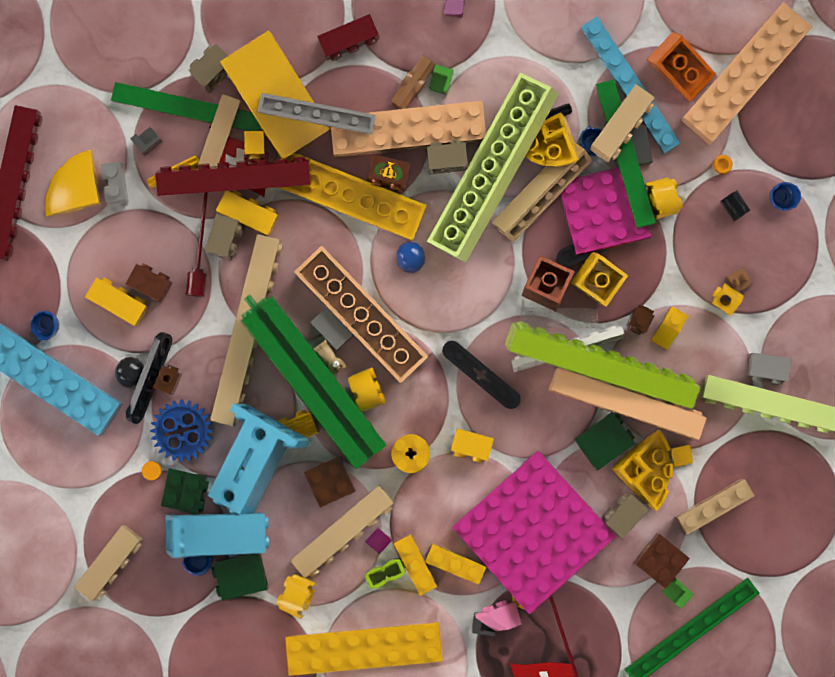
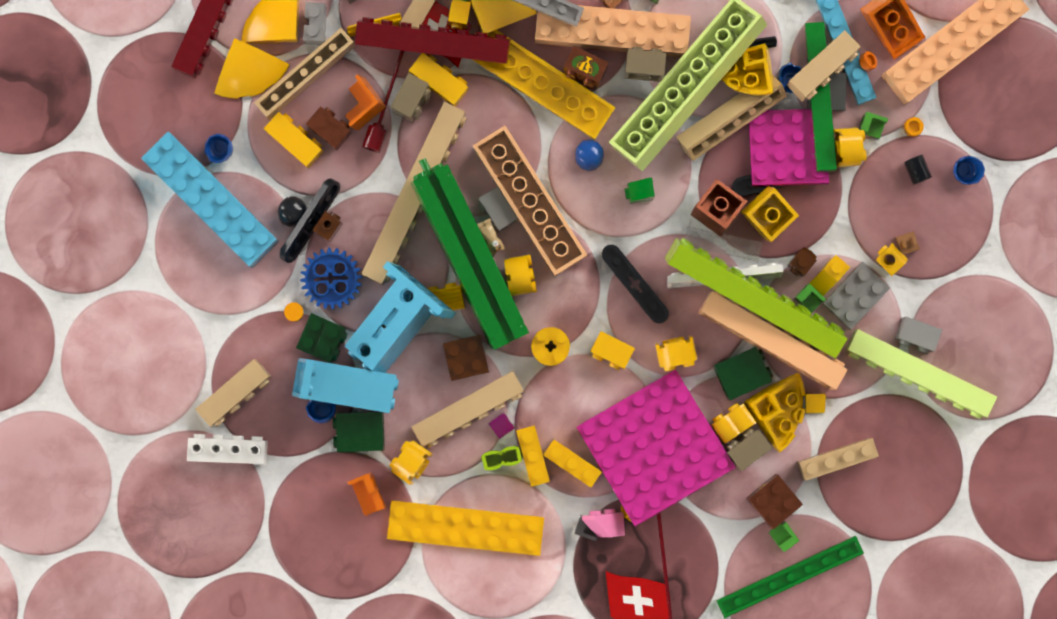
camera: 10 degrees right, 0 degrees up
none -> white brick [187,434,268,464]
none -> yellow brick [214,38,290,99]
none -> tan brick [254,28,355,121]
none -> orange panel [345,74,387,131]
none -> orange panel [347,472,386,516]
none -> green slope [624,177,655,204]
none -> yellow brick [655,336,697,371]
none -> yellow brick [710,403,756,444]
none -> bright green panel [794,283,826,313]
none -> light grey plate [822,262,890,330]
none -> orange tile [859,51,877,72]
none -> bright green panel [859,112,888,139]

